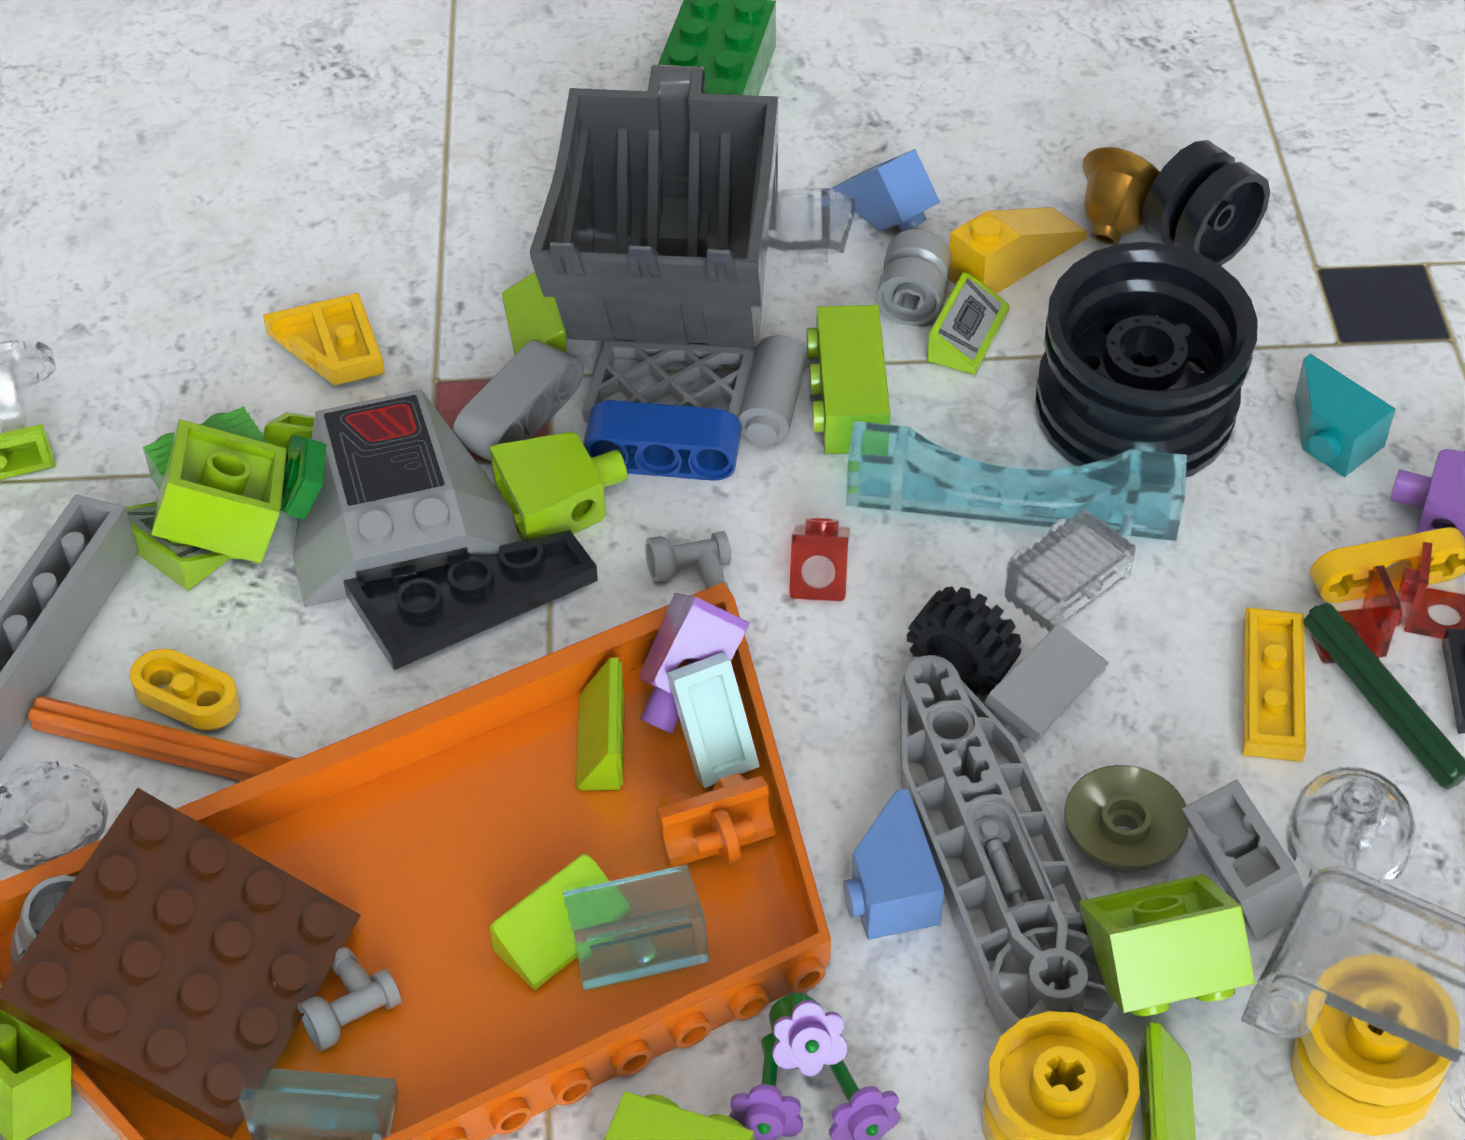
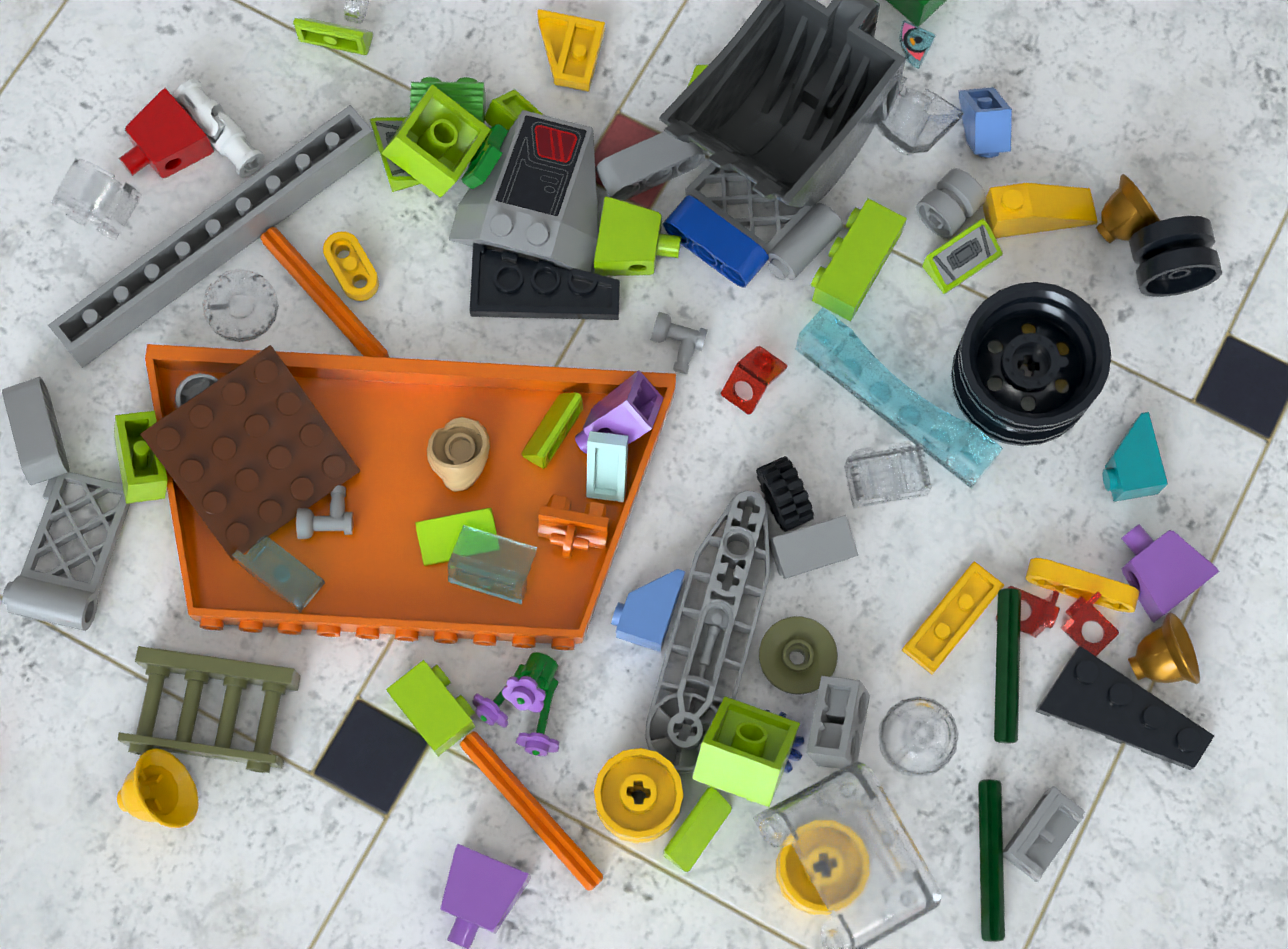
camera: 30 degrees right, 25 degrees up
none -> tan hair [427,417,490,492]

